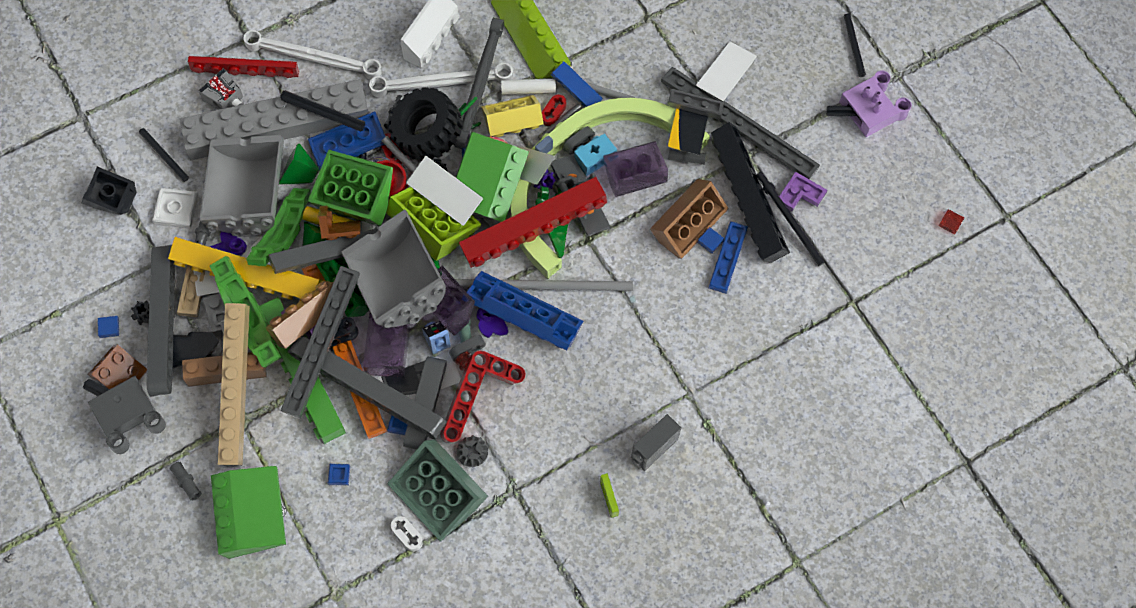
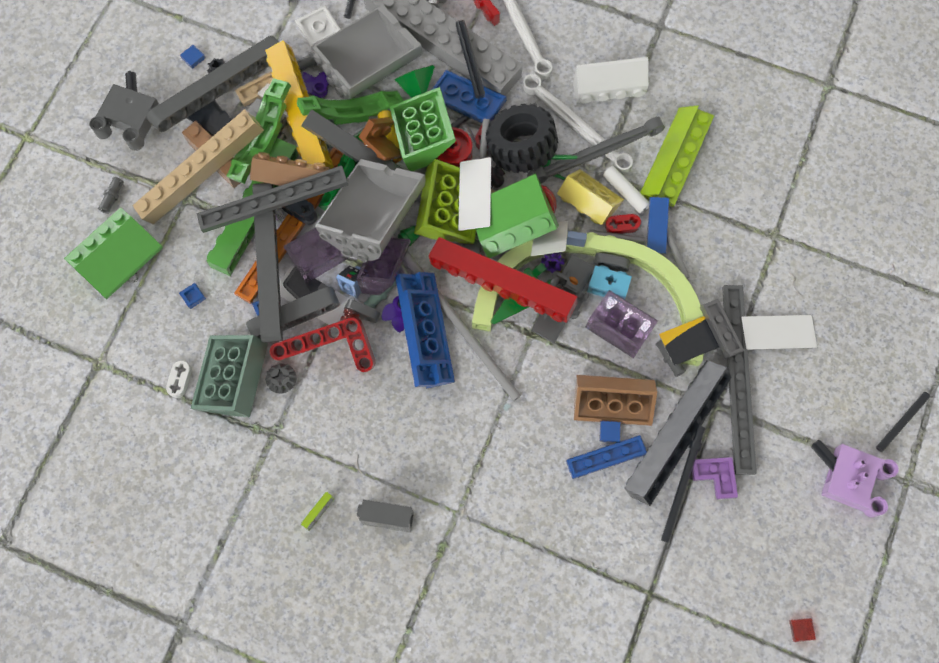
camera: 55 degrees right, 5 degrees up
dark orange bracket [87,344,147,389] -> none

